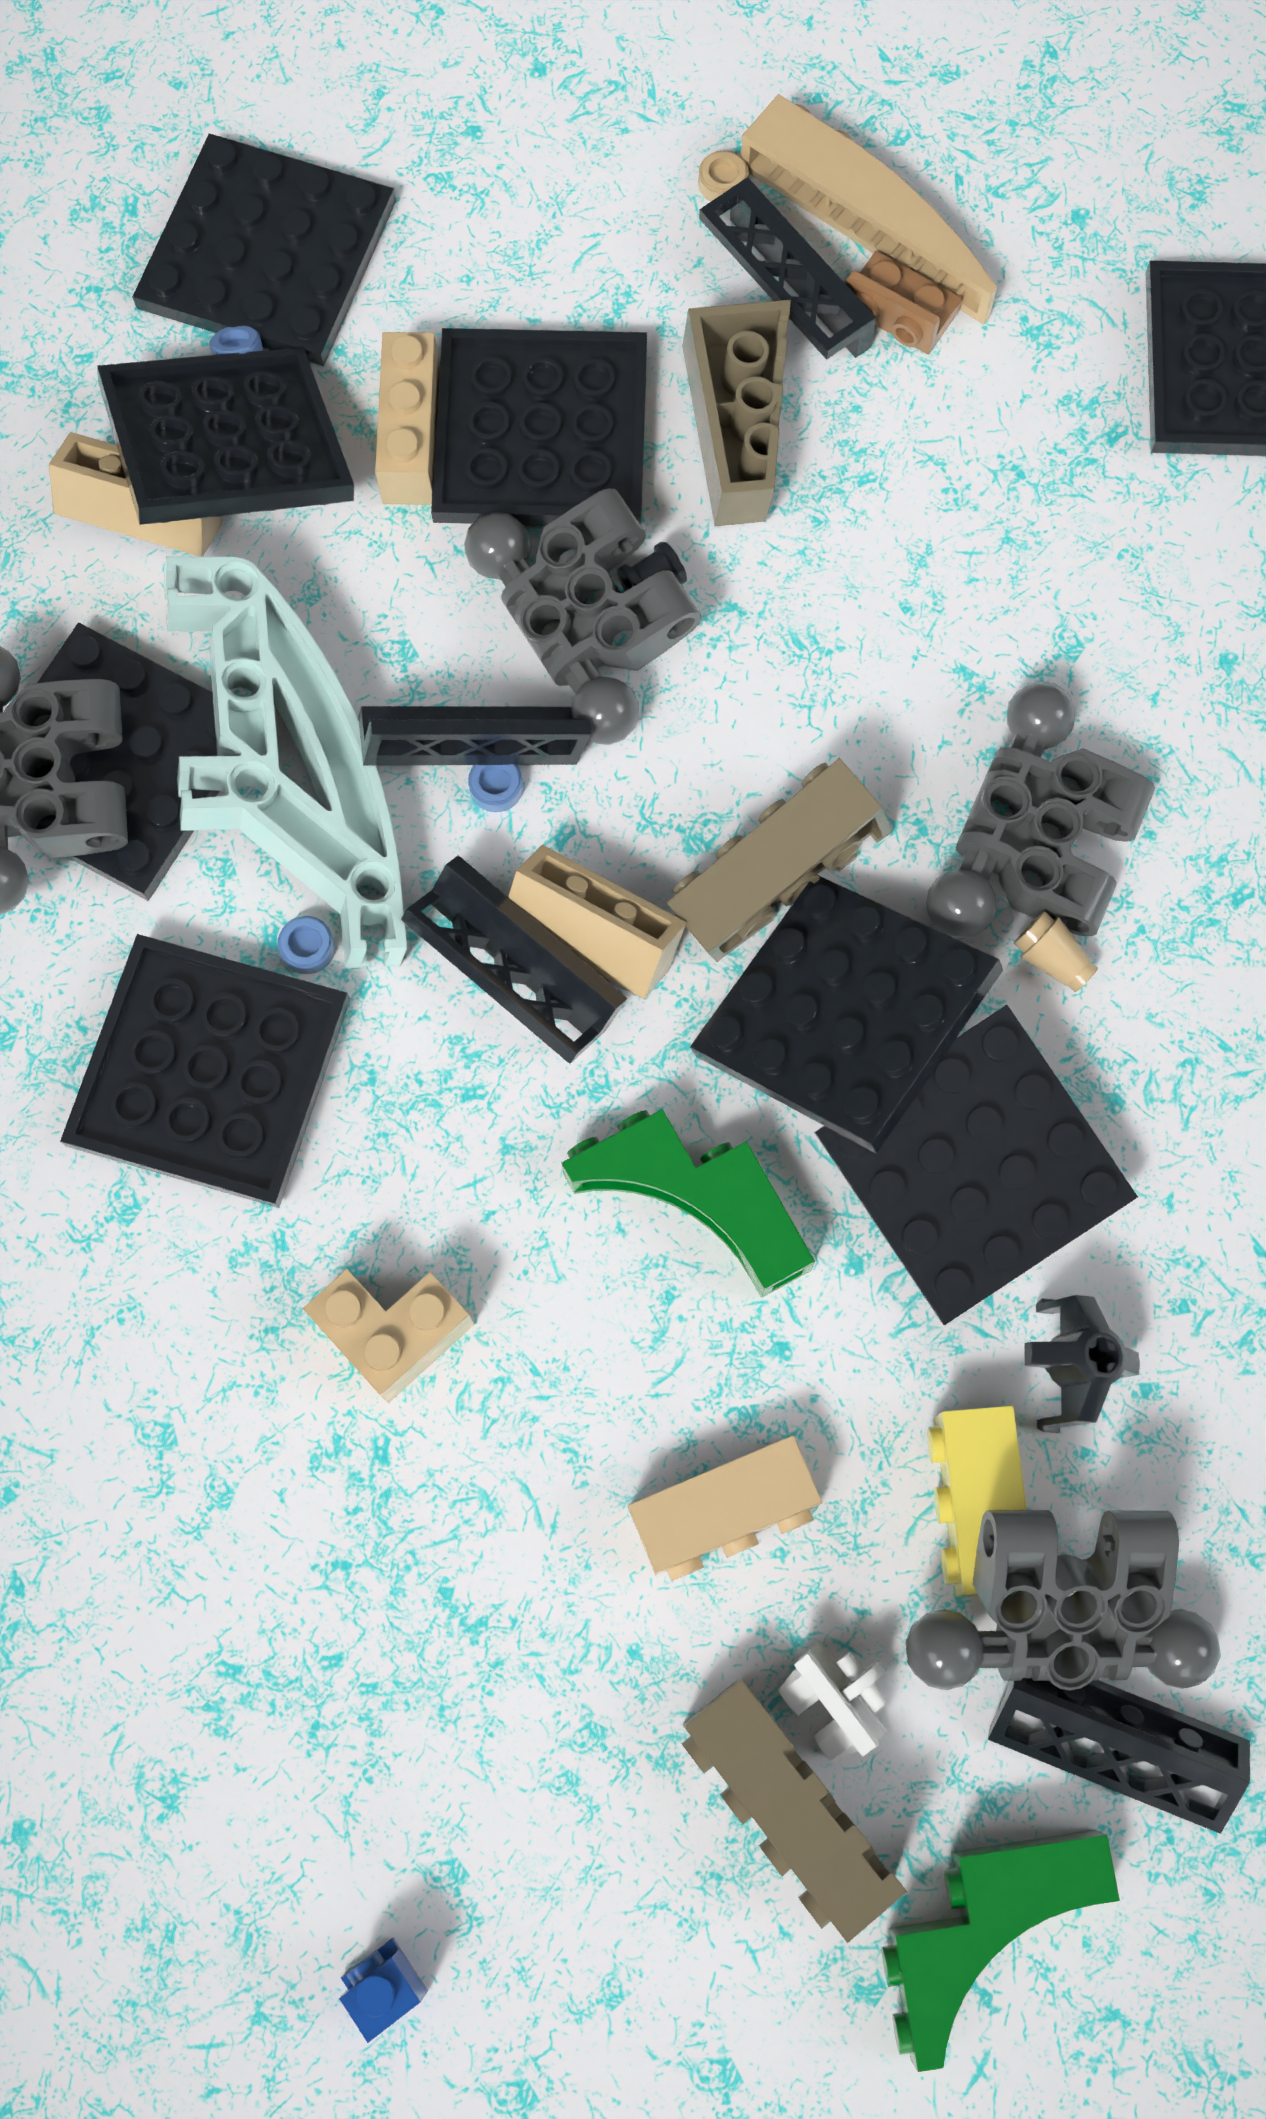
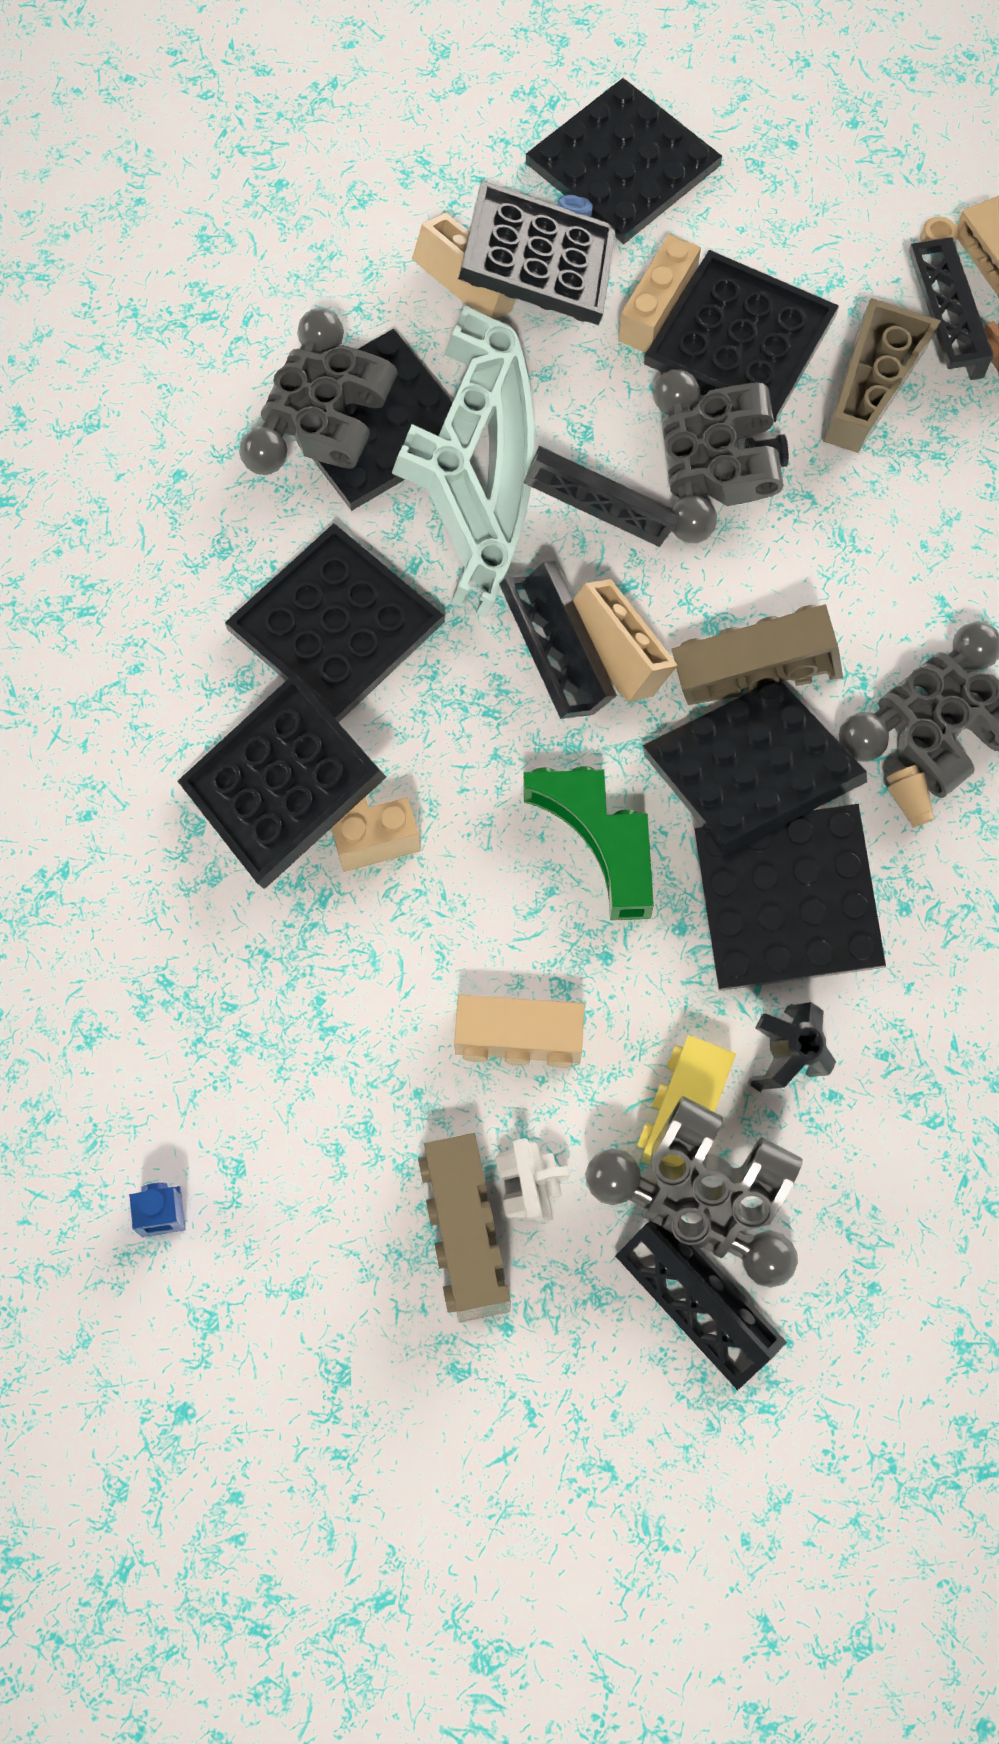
camera: 25 degrees right, 5 degrees down
medium blue tile [278,916,335,974] -> none
medium blue tile [468,764,523,812] -> none
green arch [881,1830,1120,2072] -> none
none -> black plate [177,673,386,889]

